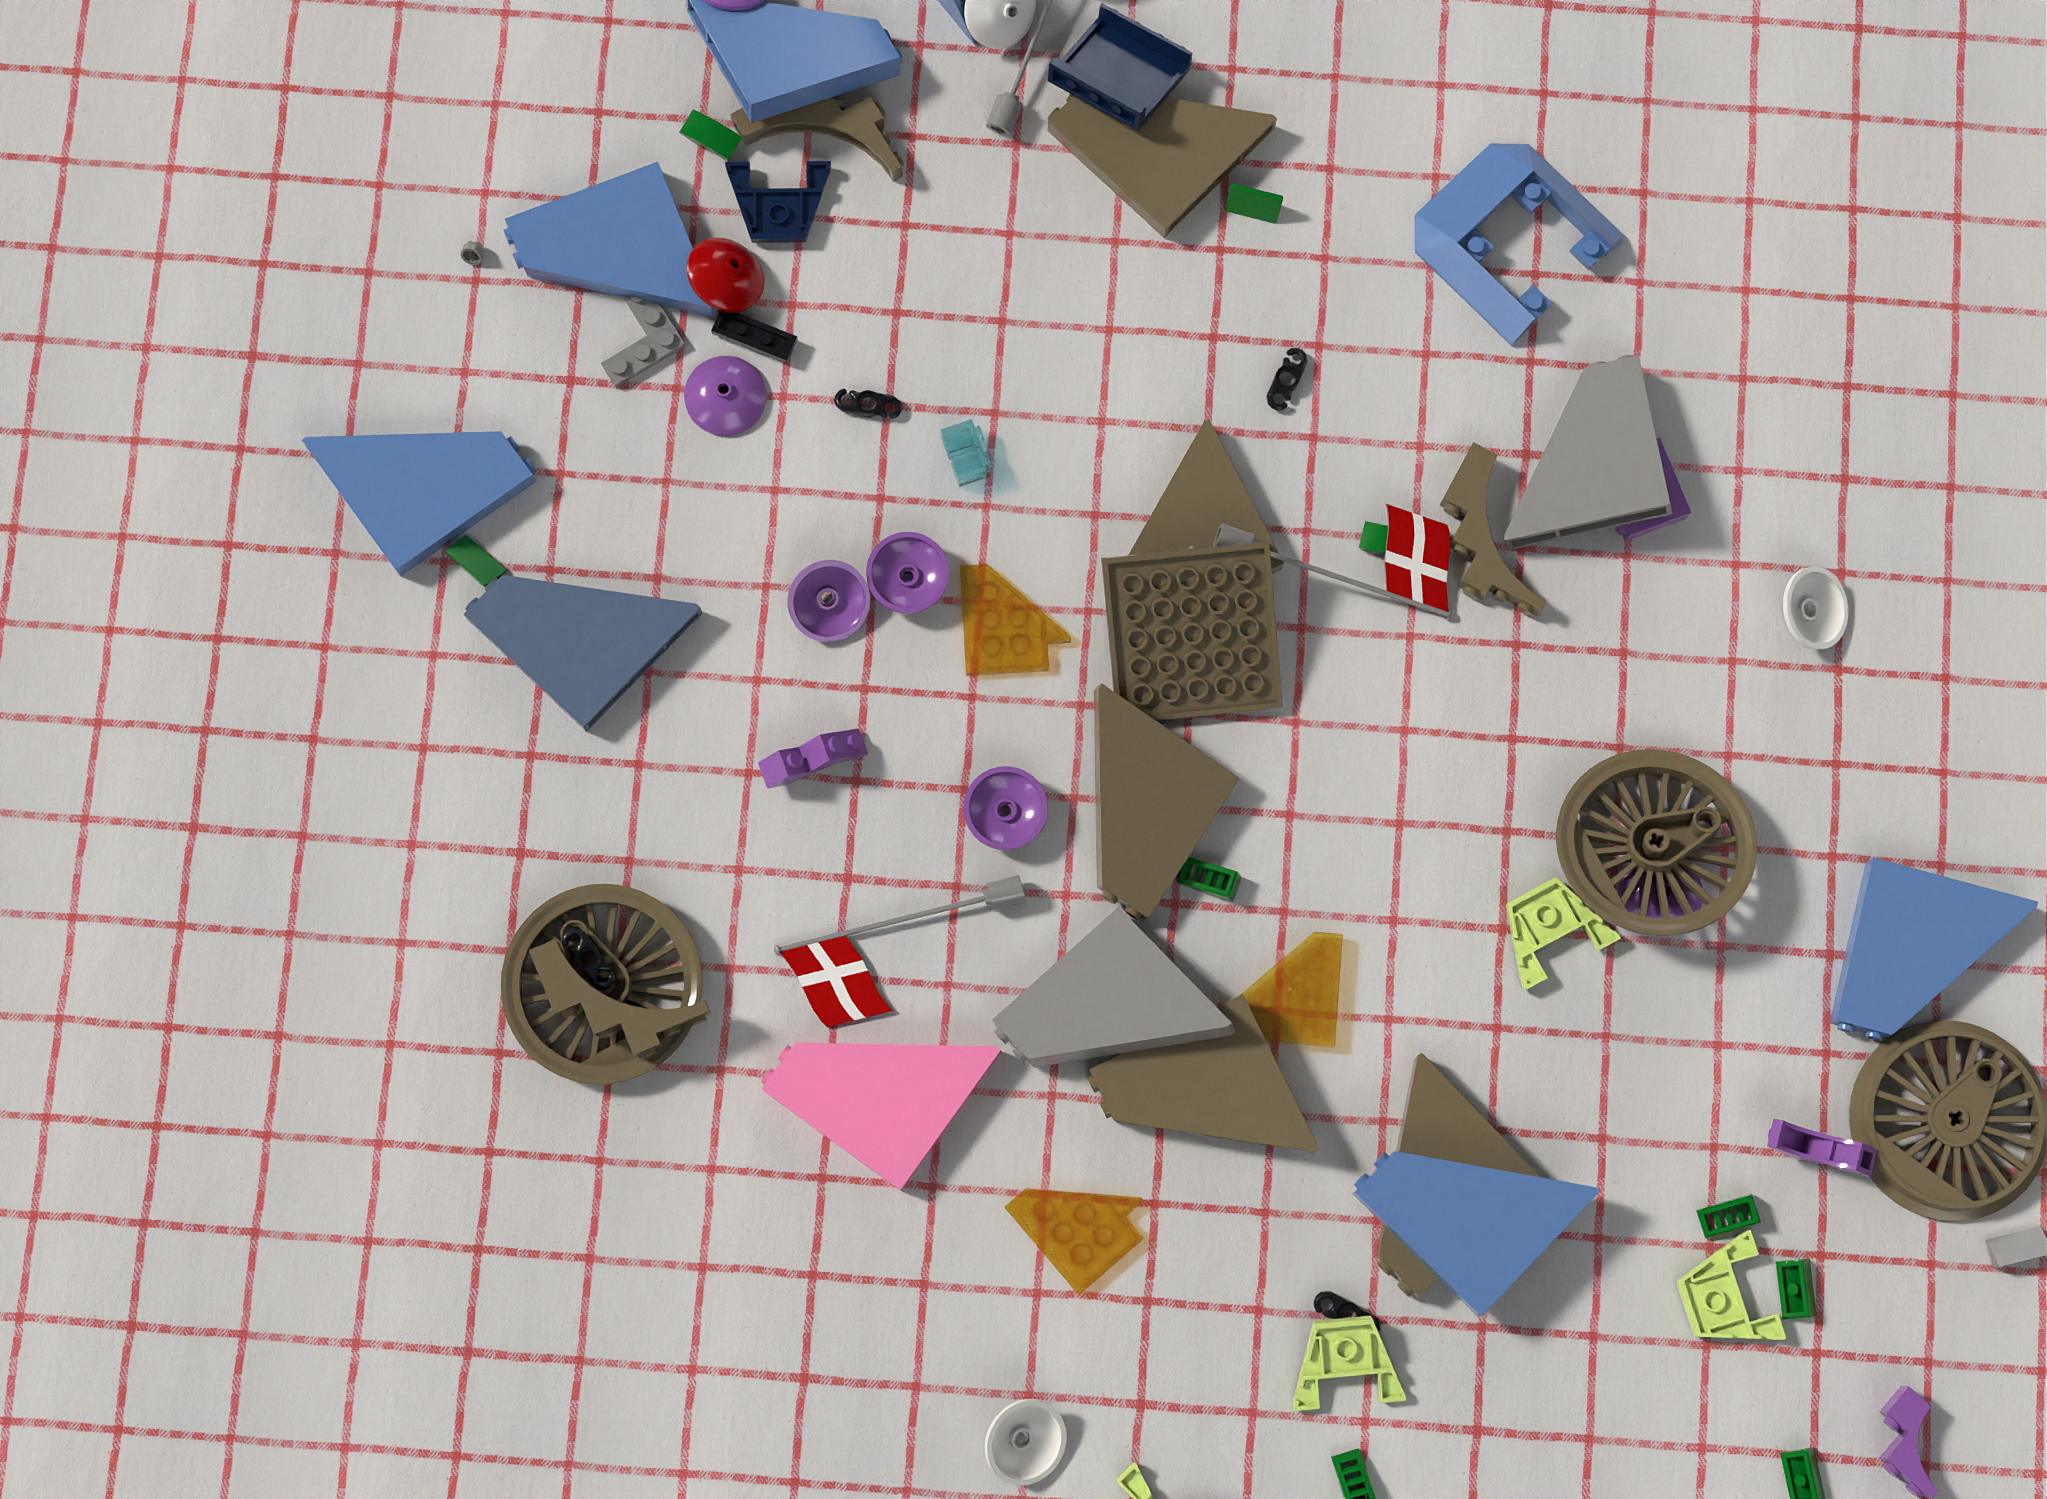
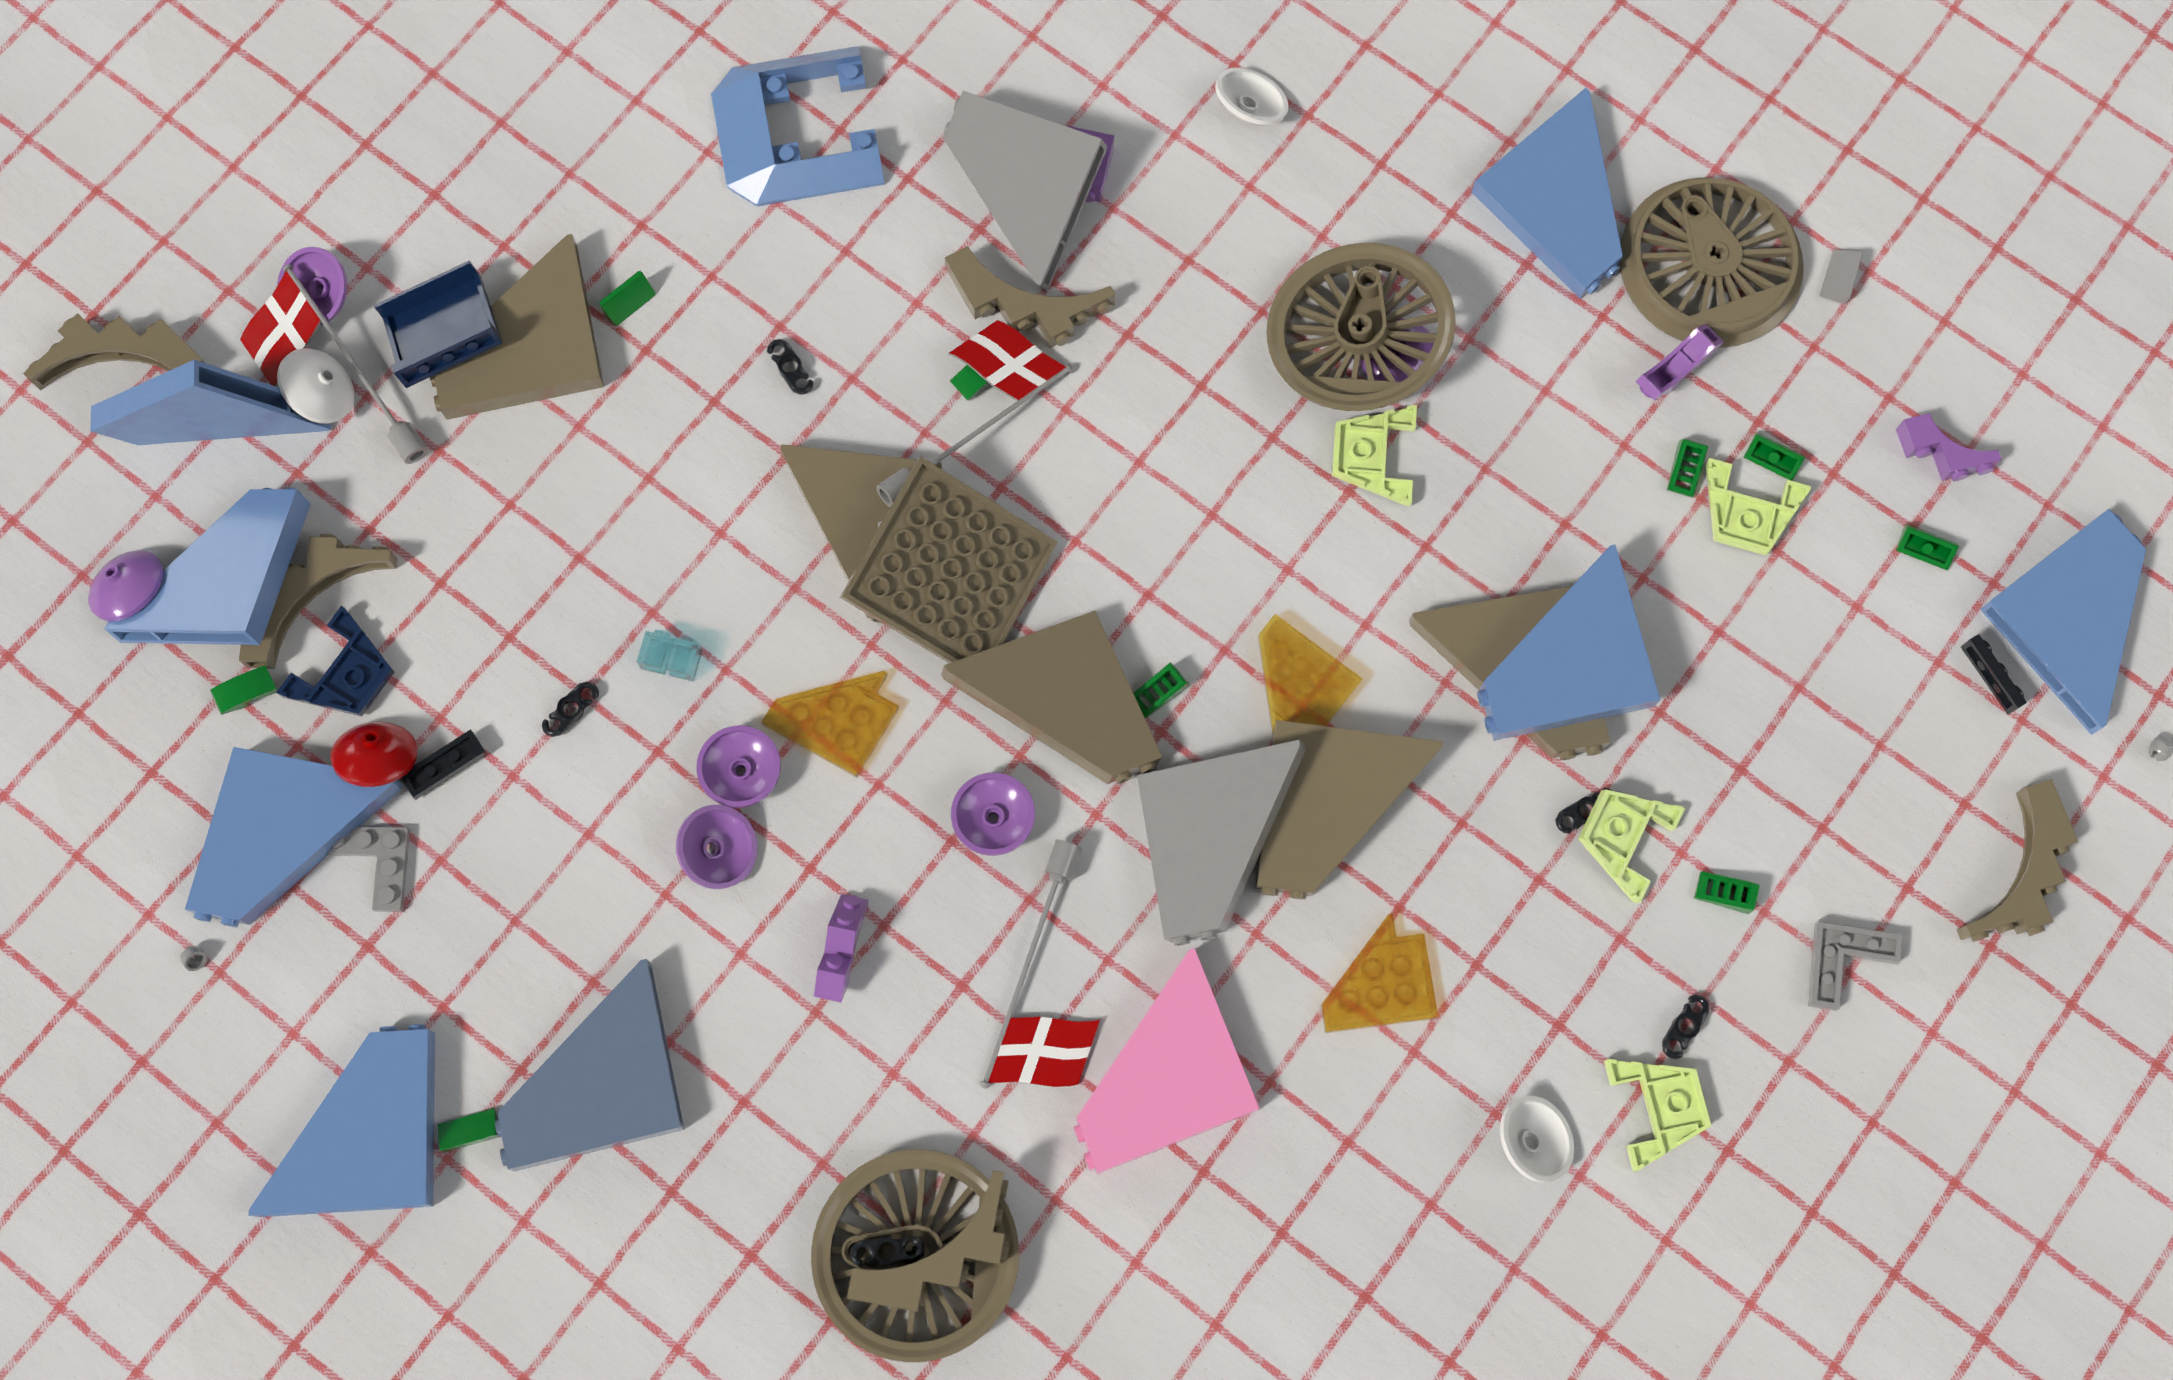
camera: 55 degrees left, 5 degrees down
medium lavender dish [684,356,766,436] -> none

